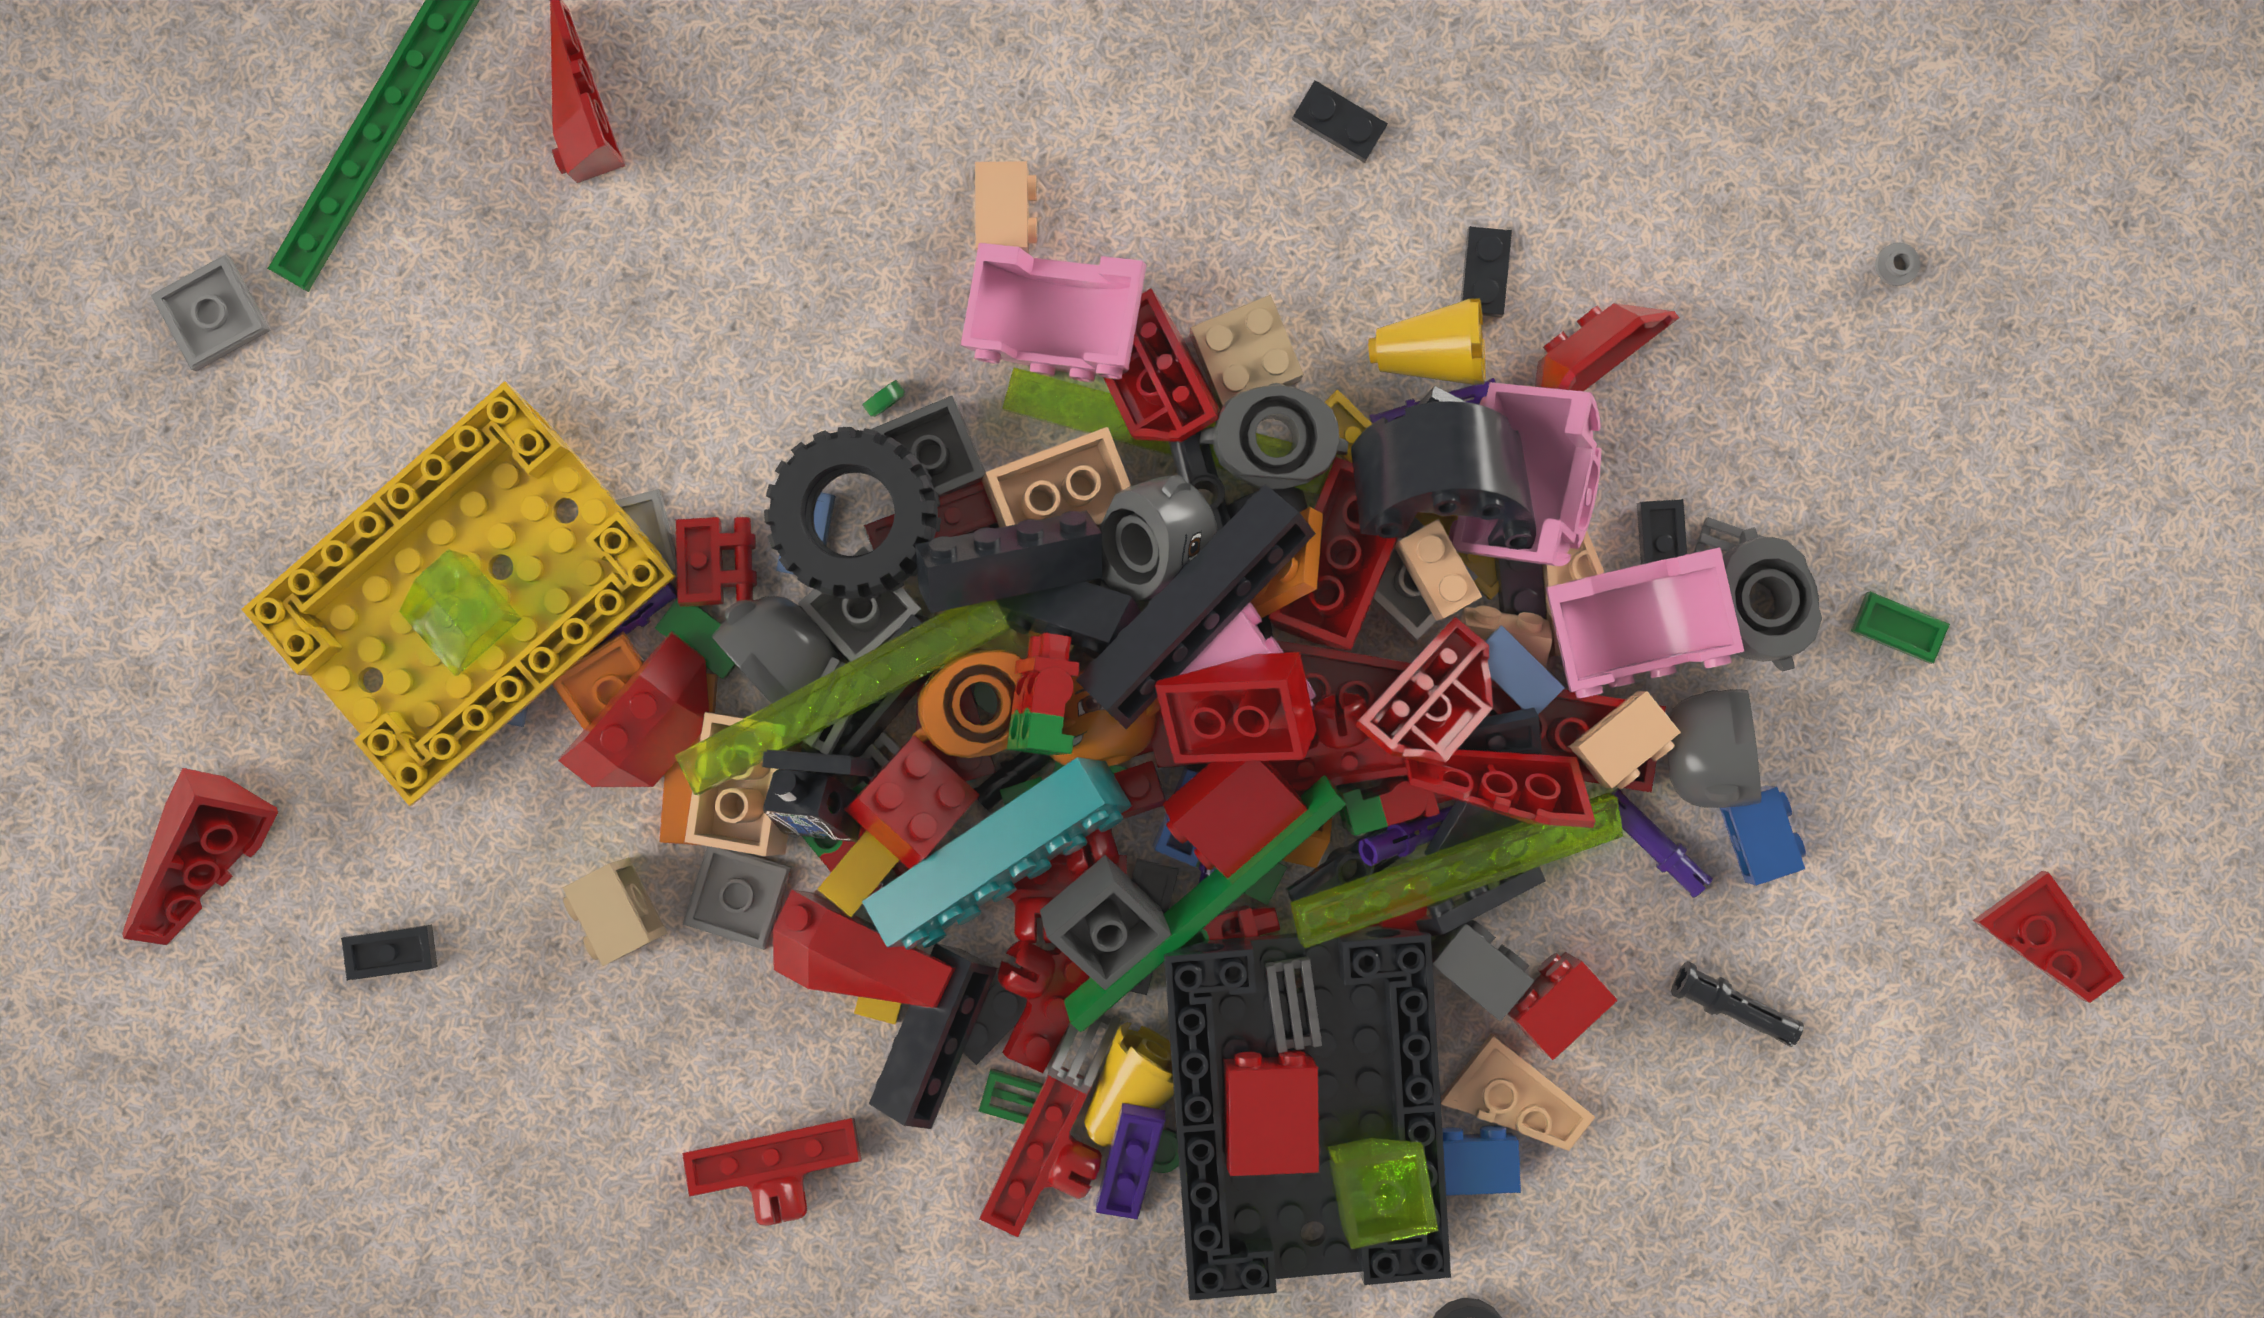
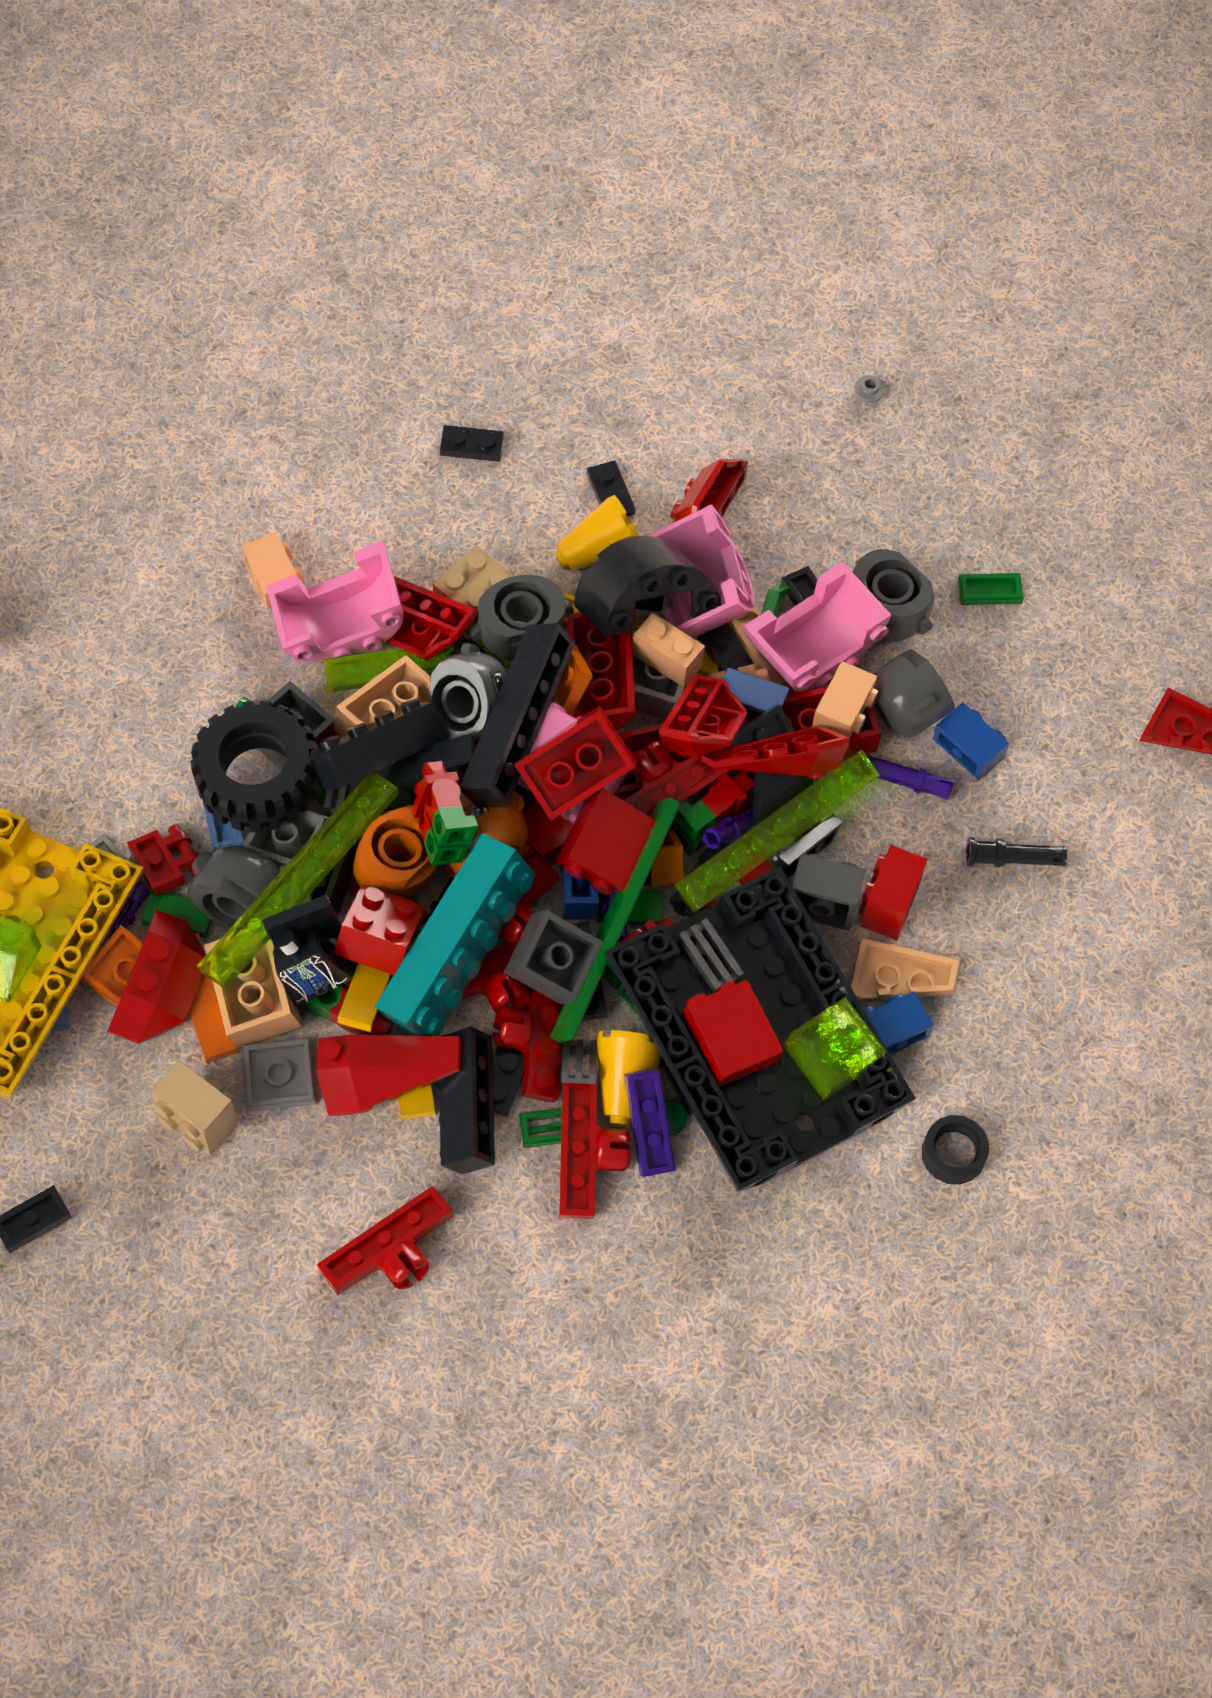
camera: 30 degrees left, 25 degrees down
none -> green tile [760,584,789,618]

